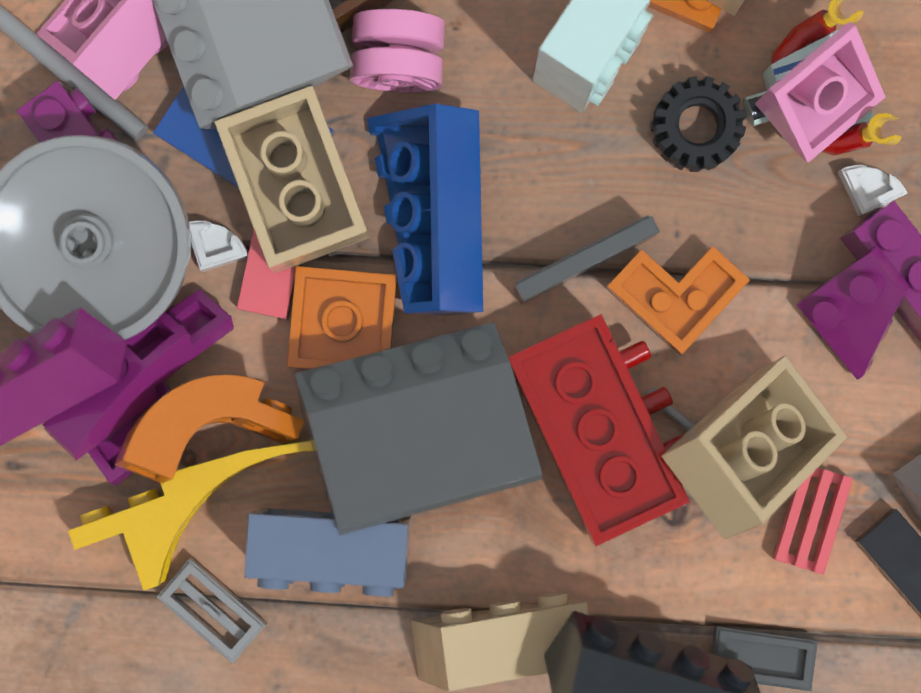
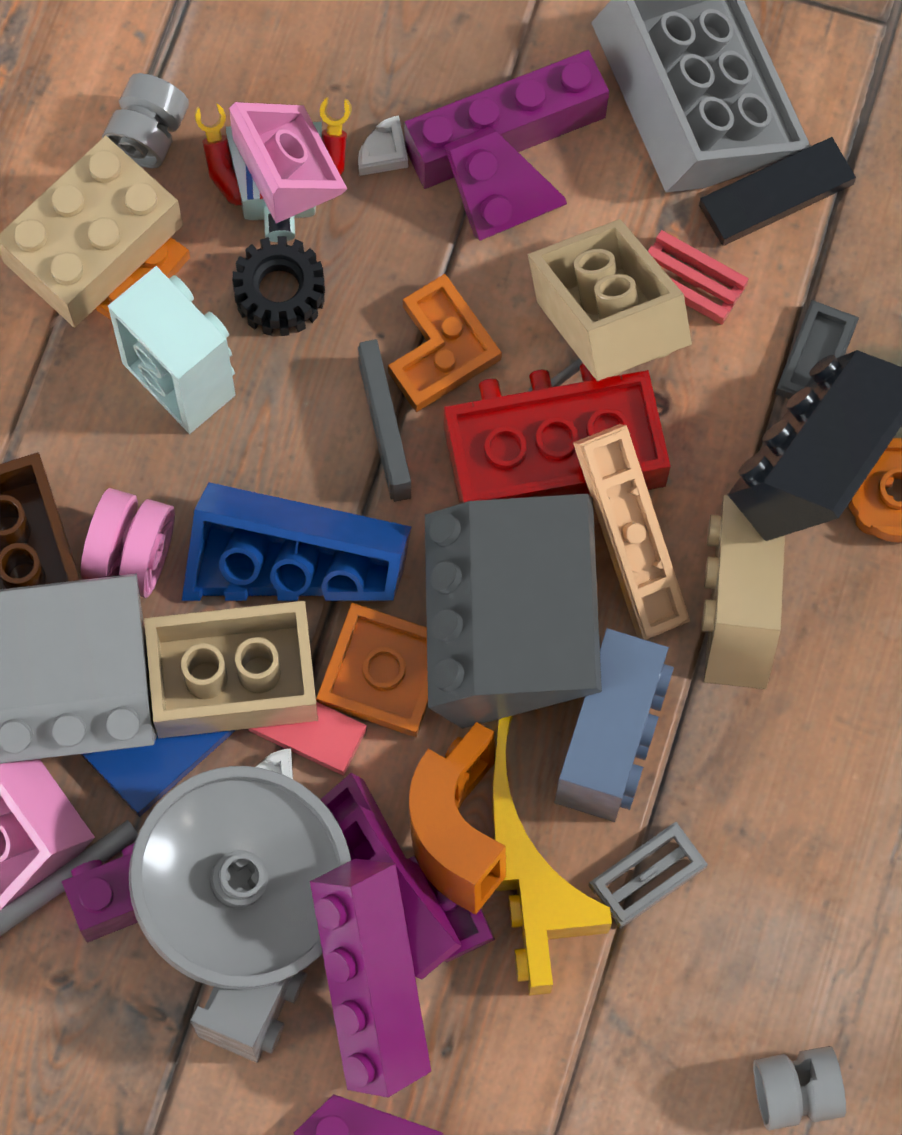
camera: 80 degrees left, 15 degrees down
none -> light nougat plate [573,424,690,640]

